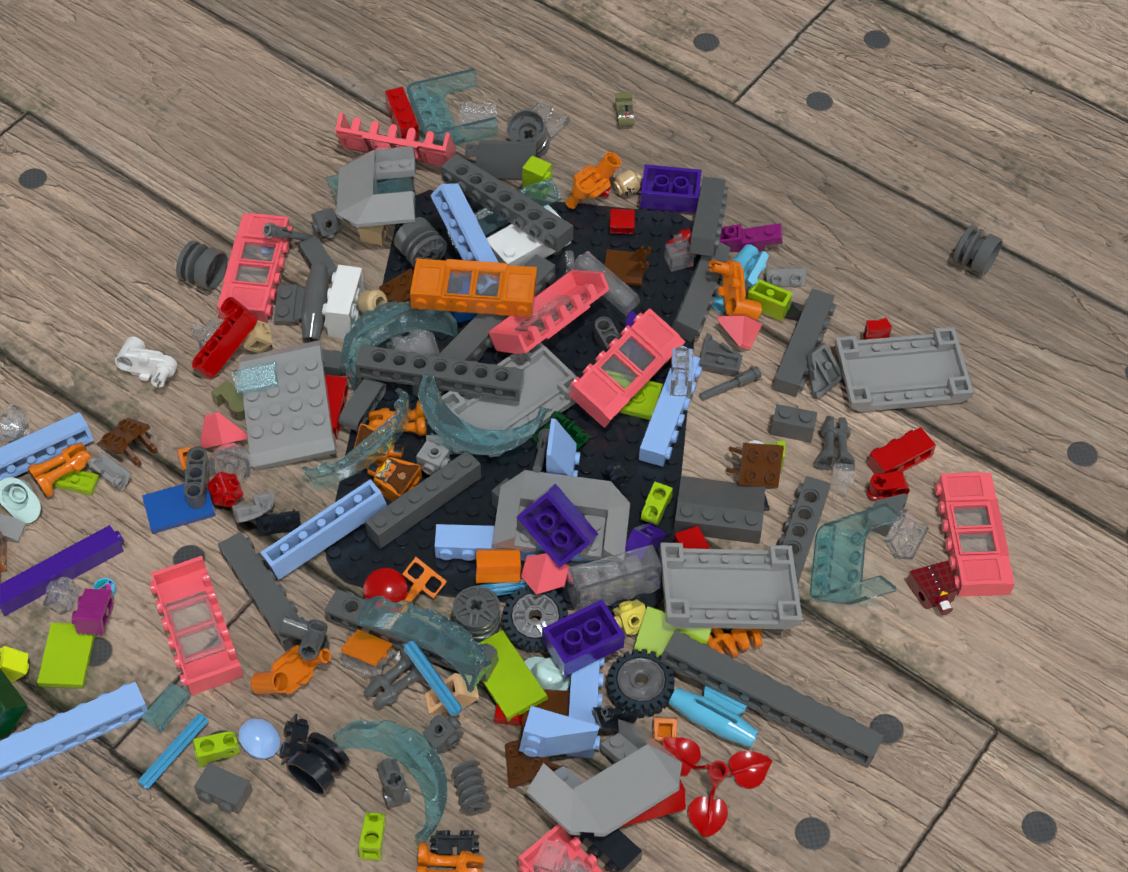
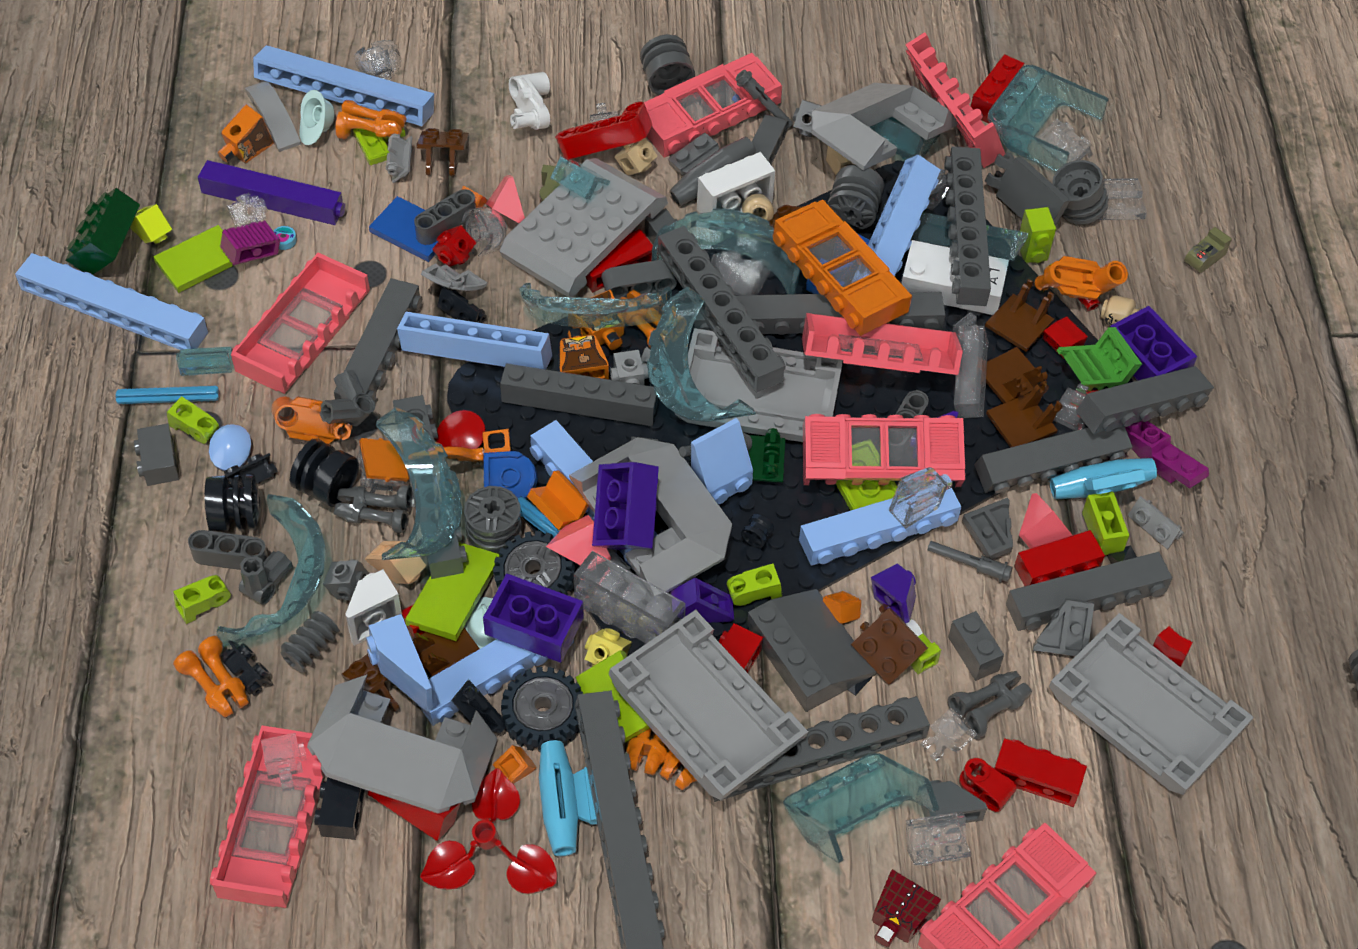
camera: 50 degrees right, 0 degrees up
dark azure axle [404,640,462,716] -> none
orange piece [708,259,762,321] -> none
none -> dark grey beam [188,530,268,570]
none -> black wheel [289,438,359,507]
none -> white slope [345,569,402,646]
none -> blue tile [484,451,537,499]
none -> orange slope [823,591,861,624]
none -> dark purple slope [871,563,916,624]
none -> reddish brown plate [985,279,1054,352]
none -> reddish brown plate [986,382,1063,448]
none -> red brick [1014,530,1105,586]
none -> bright green plate [1057,327,1142,391]

